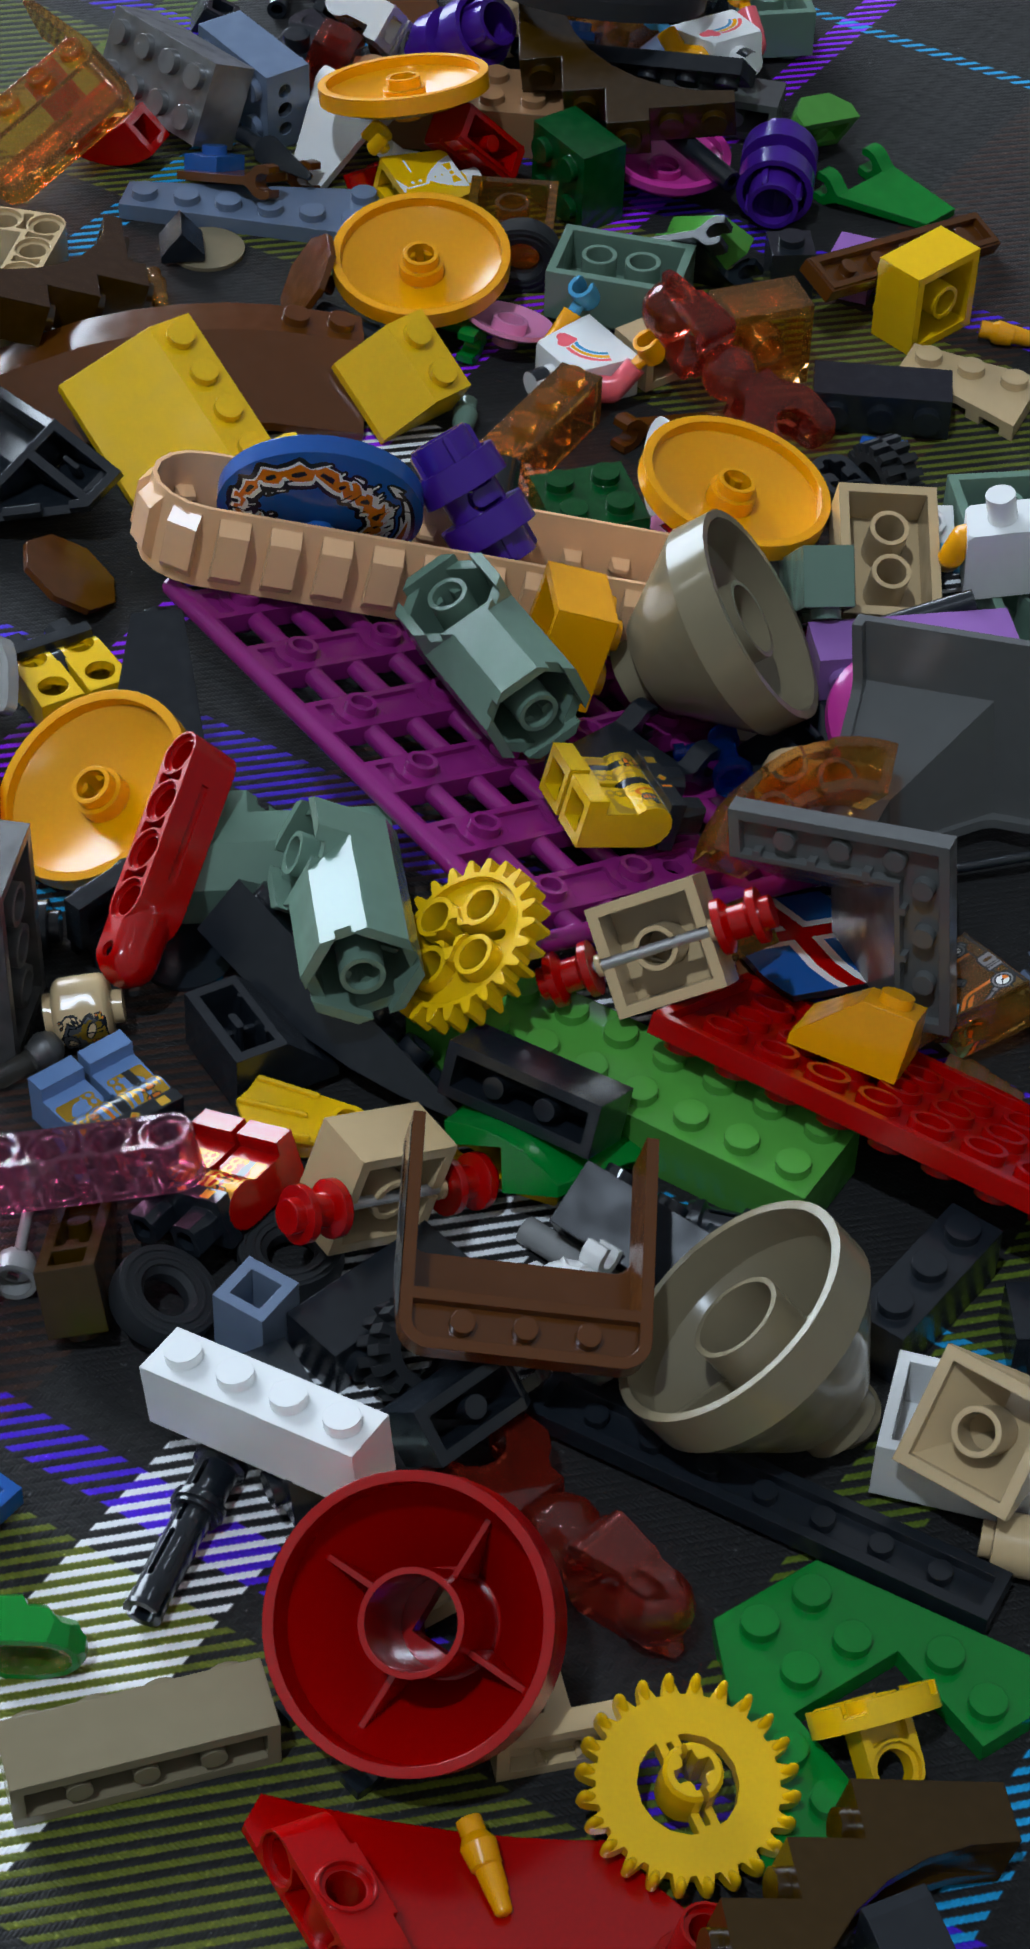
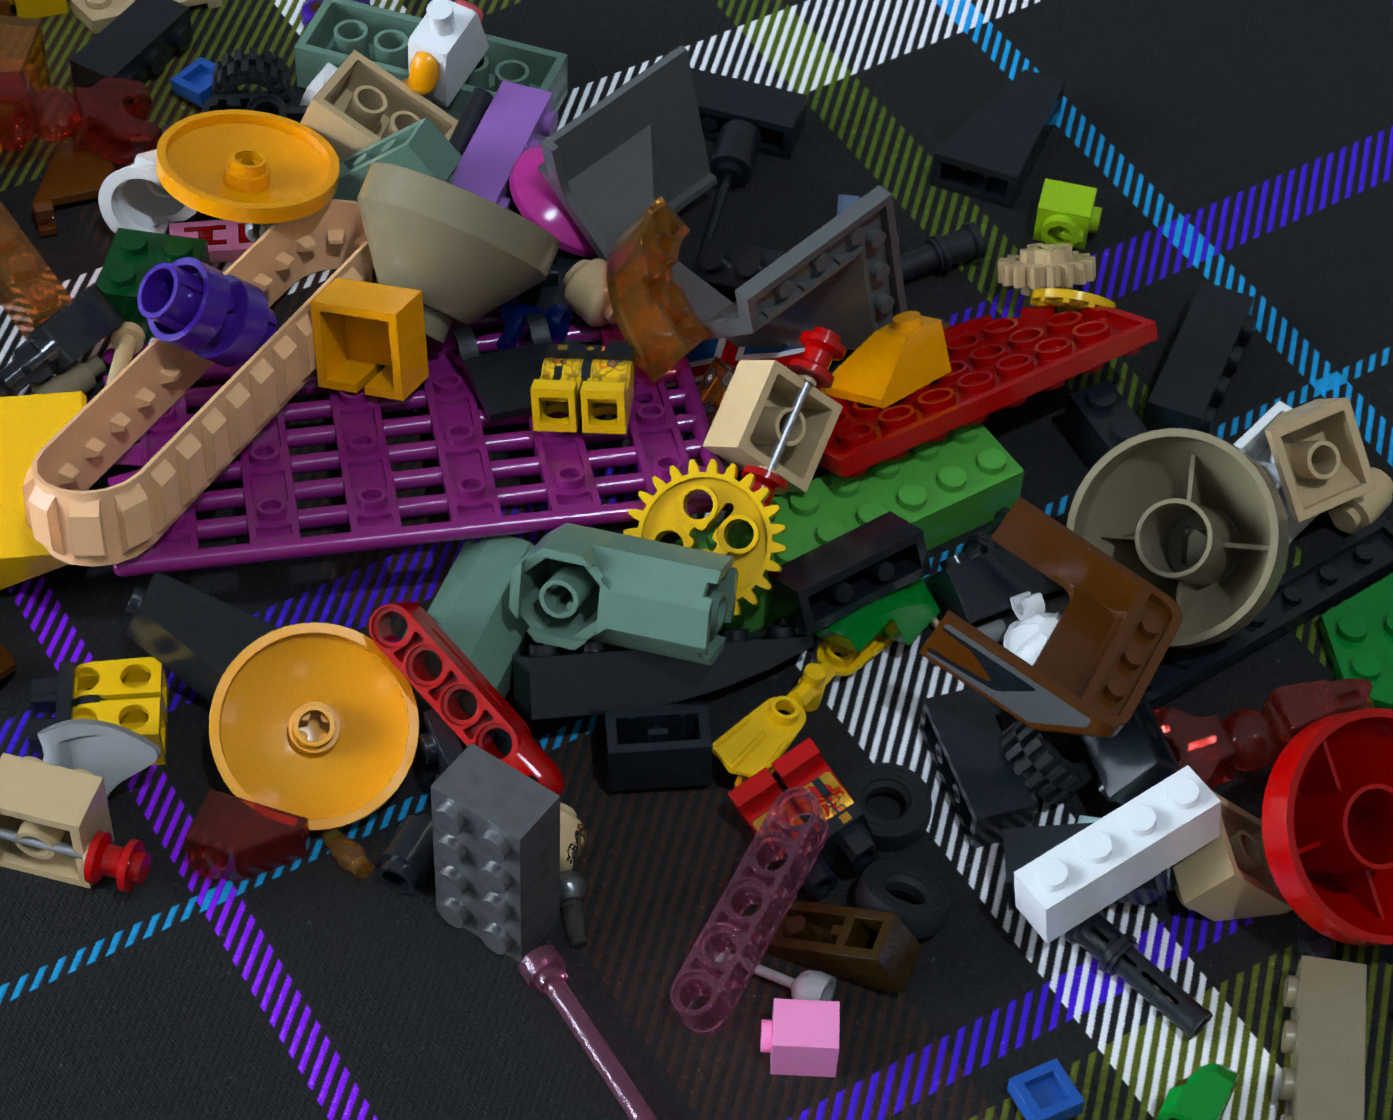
camera: 65 degrees left, 5 degrees up
medium blue hips [27,1029,195,1189] -> none
sand blue brick [212,1256,300,1353] -> none
dish [217,435,424,542] -> none
tan brick [275,1102,500,1256] -> none
sand green brick [395,553,591,759] -> none

